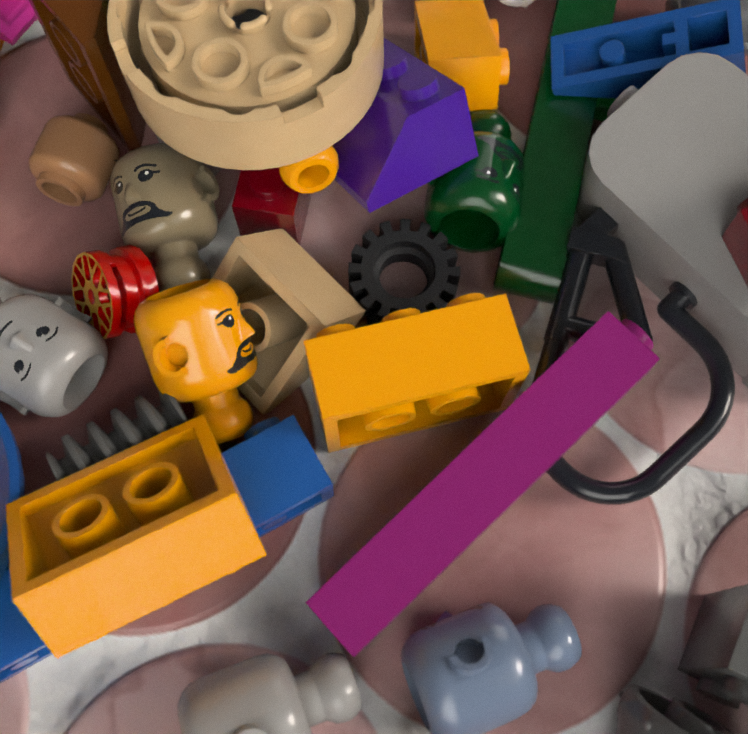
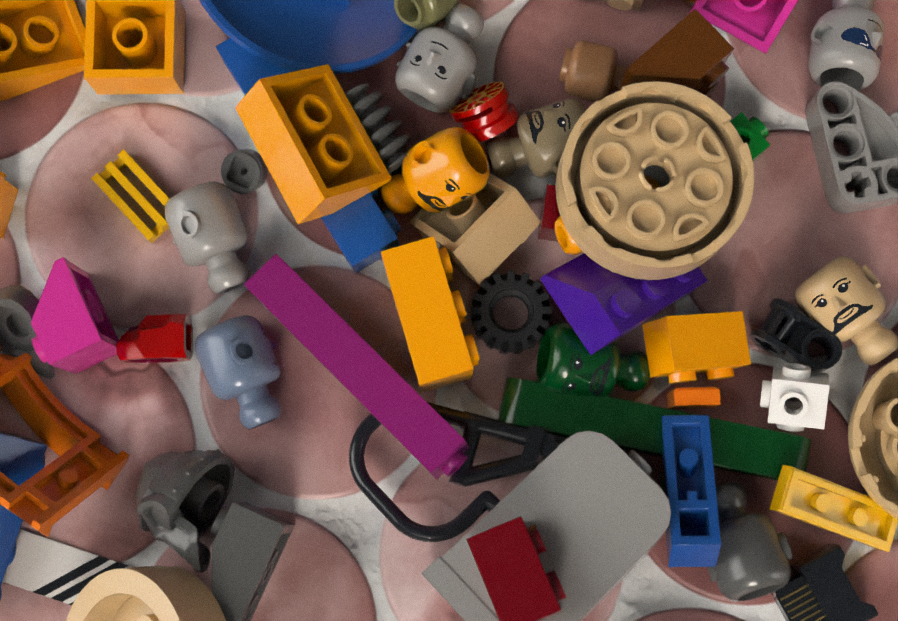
camera: 90 degrees right, 10 degrees up
none -> dark grey tile [221,149,268,194]
none -> orange tile [667,387,721,409]

